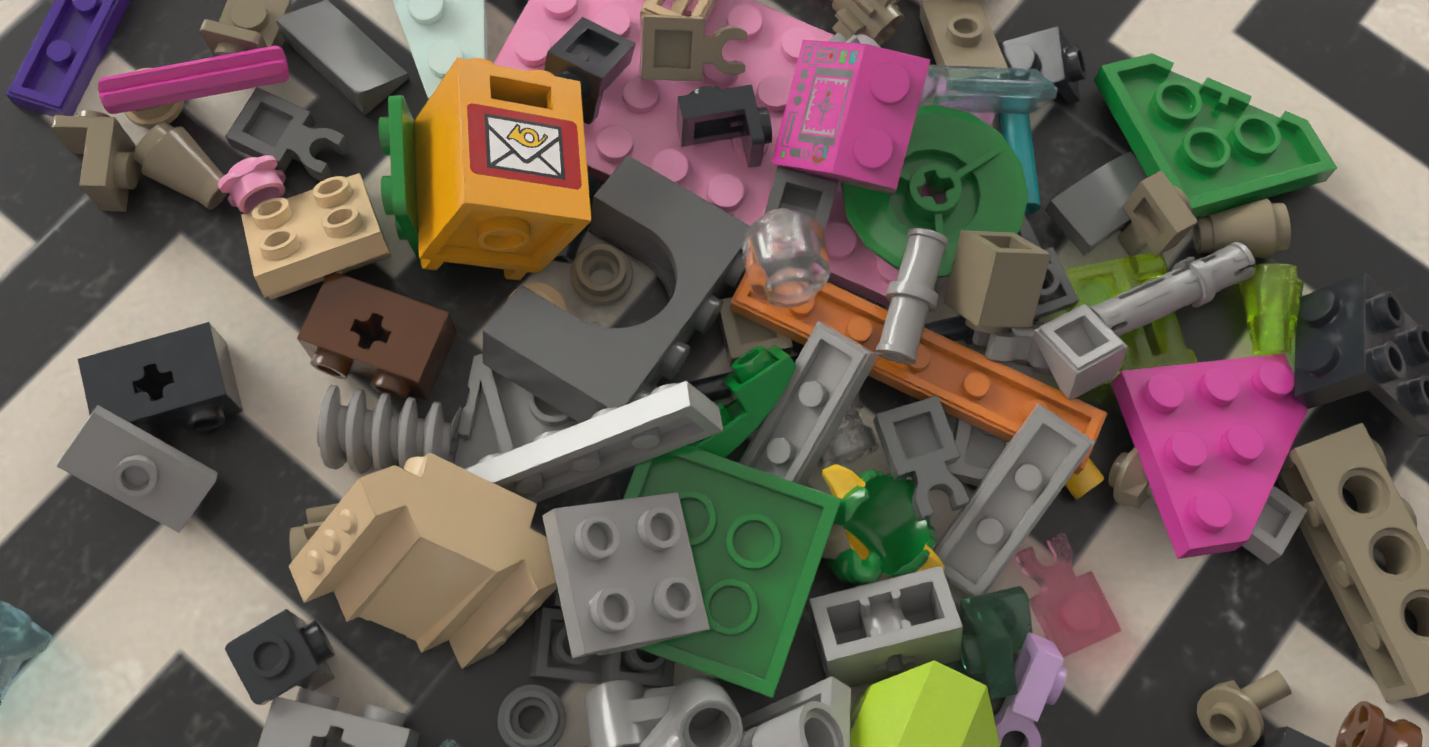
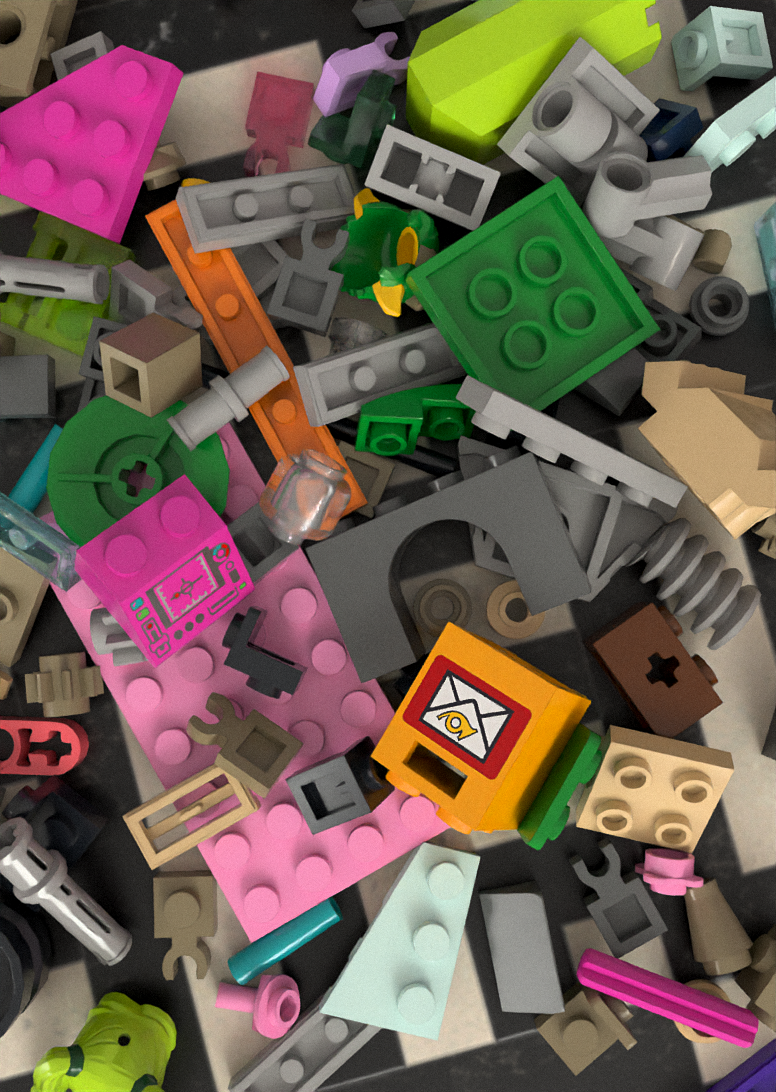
camera: 135 degrees left, 15 degrees up
light grey plate [542,492,710,658] -> none
light grey slope [1033,304,1128,401] -> none

